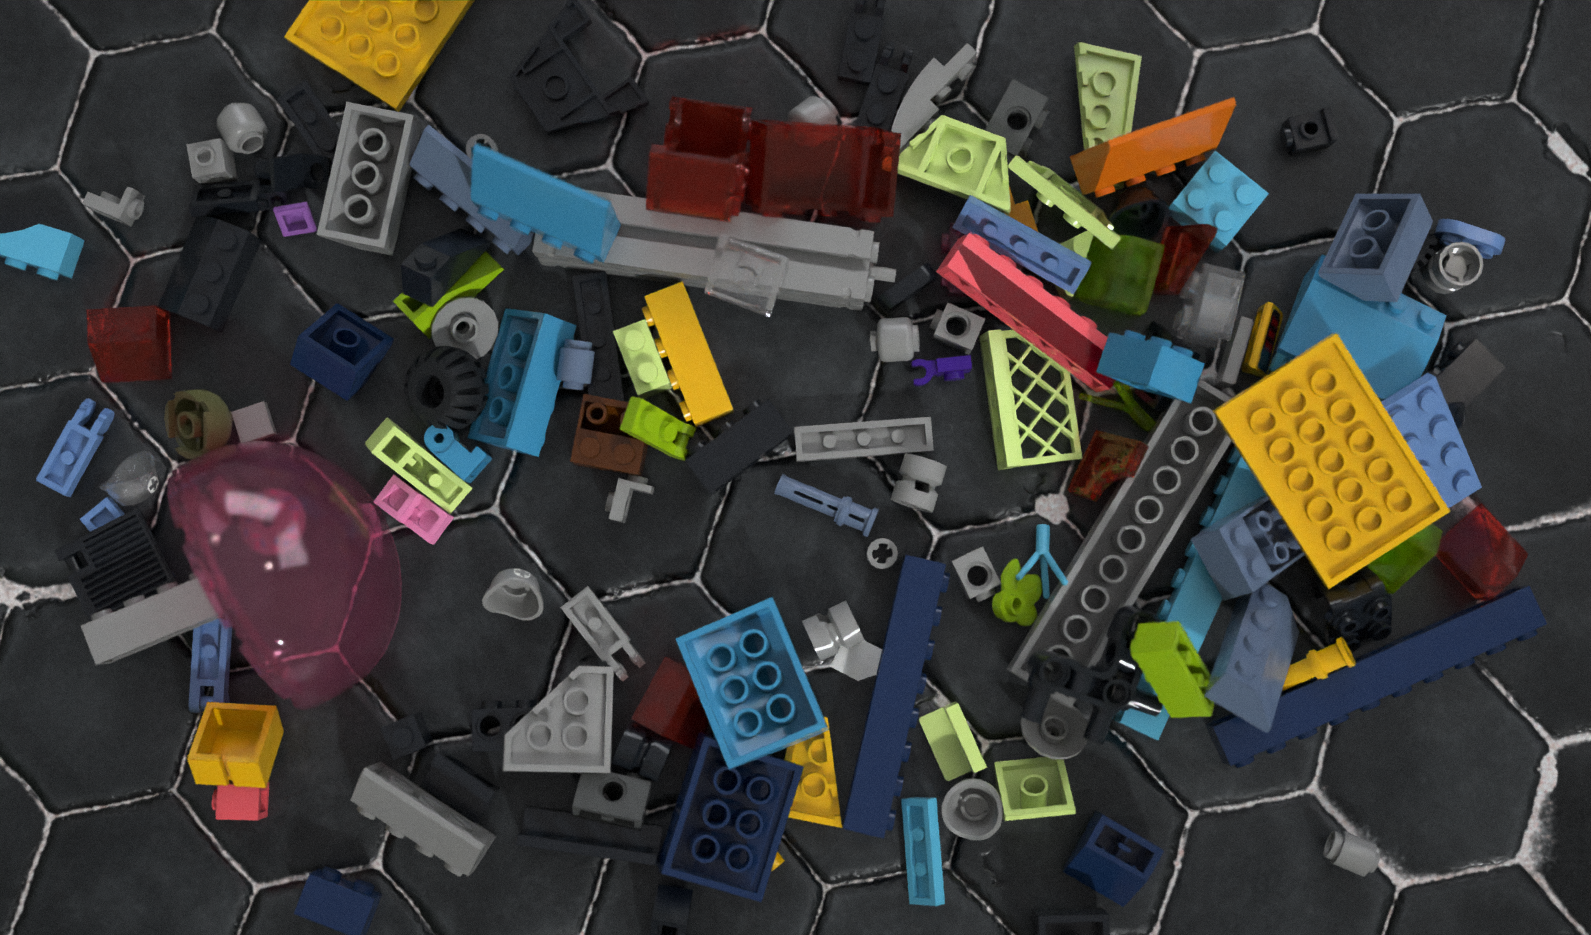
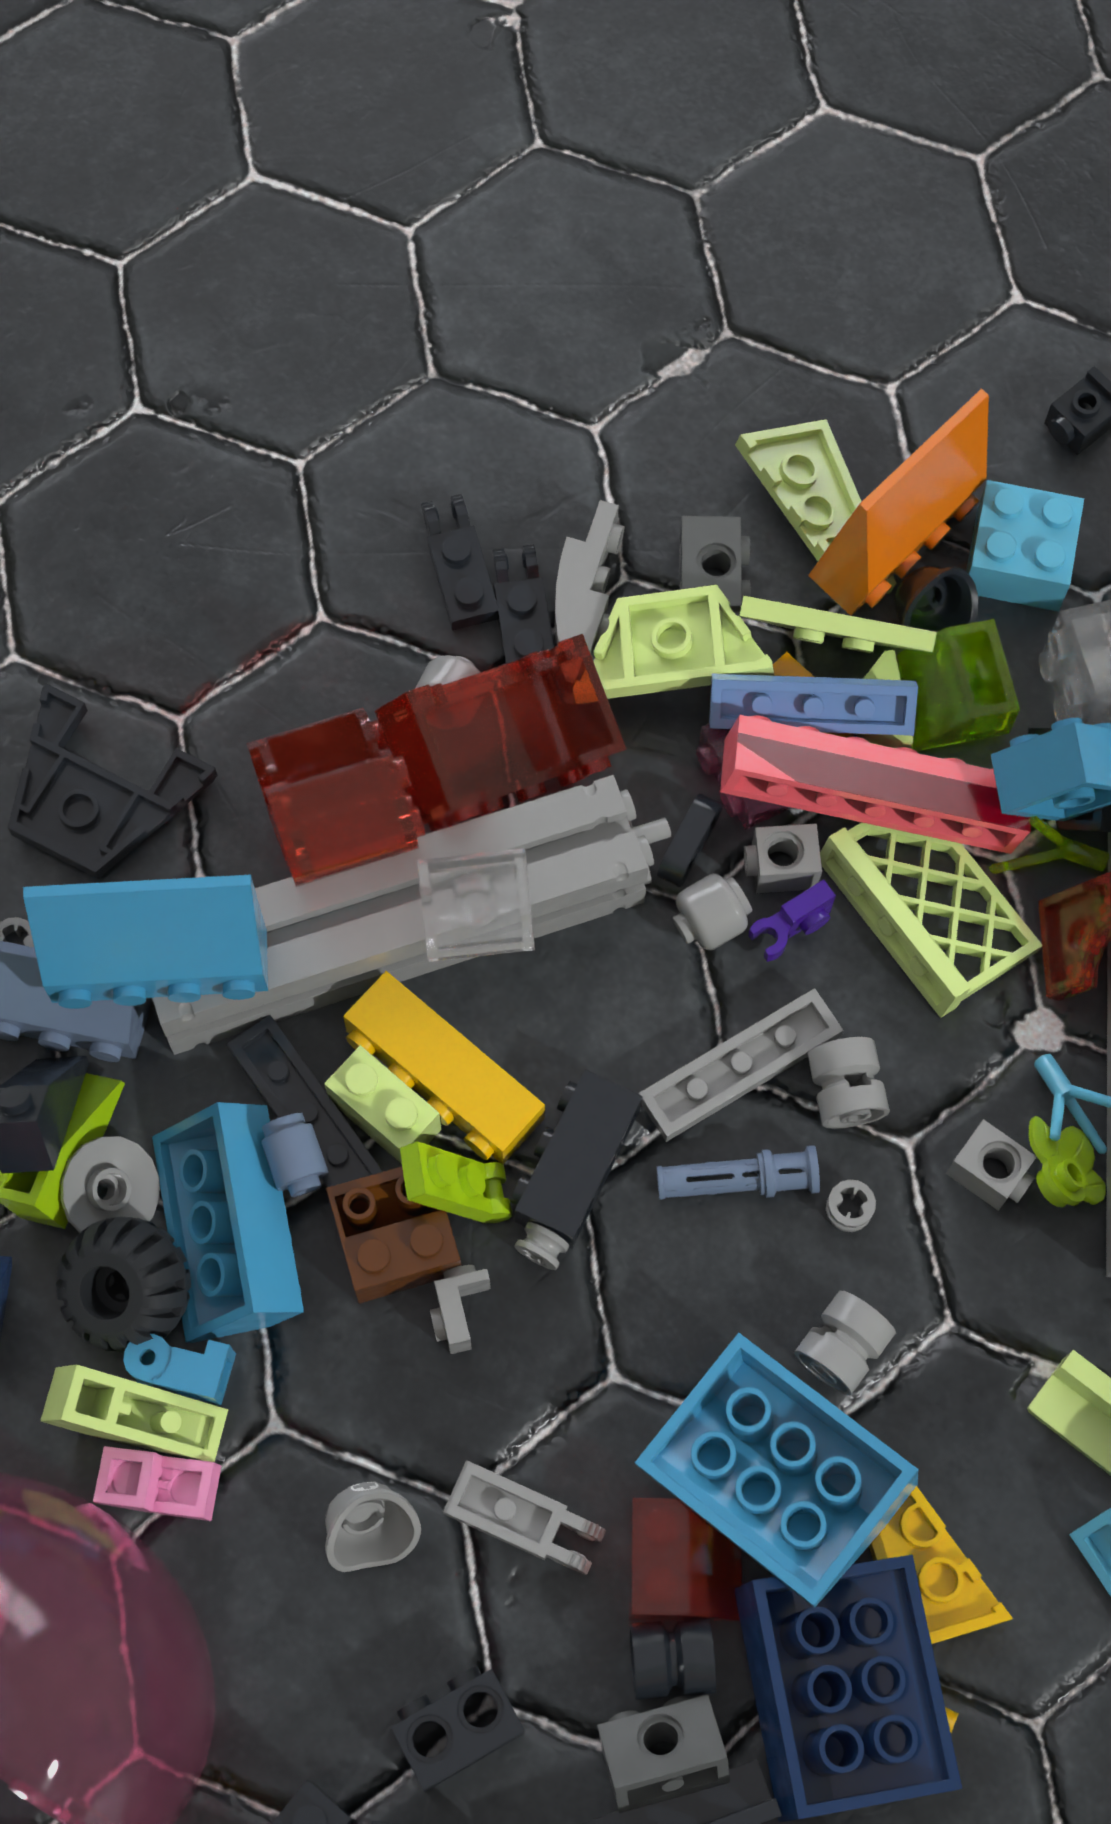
camera: 30 degrees left, 15 degrees down
light grey plate [503,666,614,773] -> none
white sticker [830,640,882,681] -> none
dark blue brick [842,555,950,838] -> none
clear red wing [1147,224,1218,295] -> none
none -> light grey bush [515,1222,569,1270]

